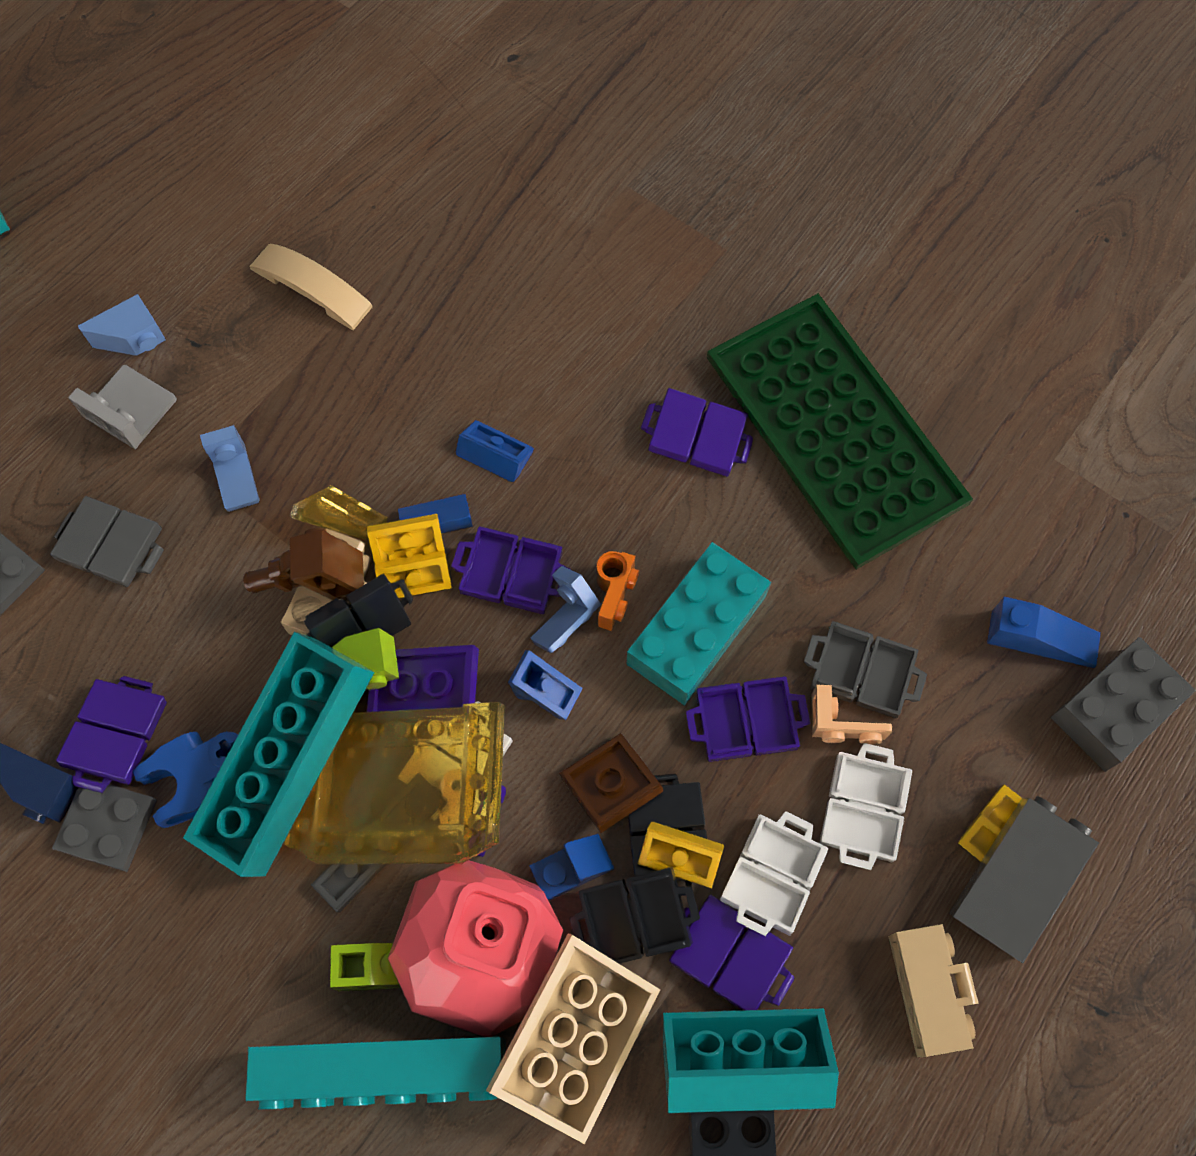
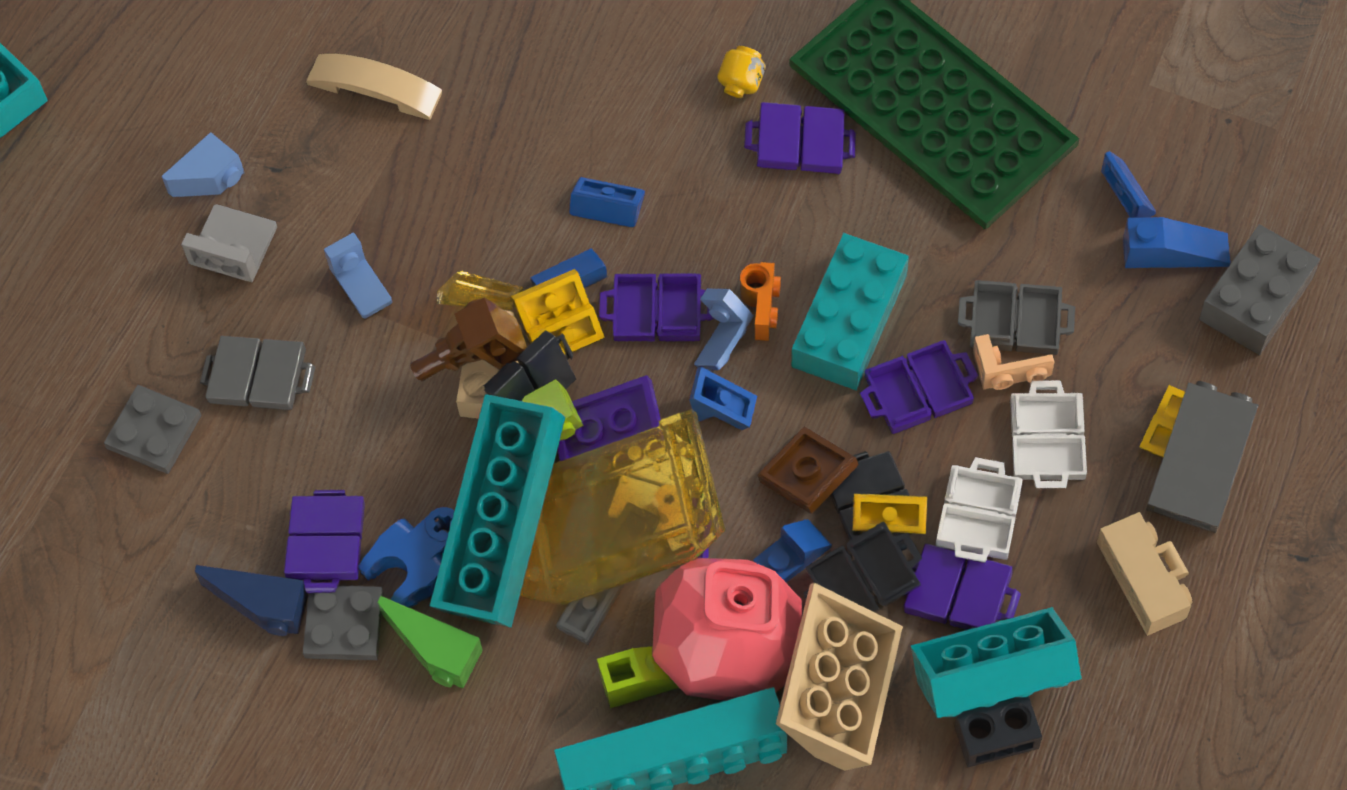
camera: 10 degrees left, 5 degrees down
none -> bright green slope [377,596,483,688]
none -> yellow head [717,46,766,98]
none -> blue slope [1101,151,1156,218]

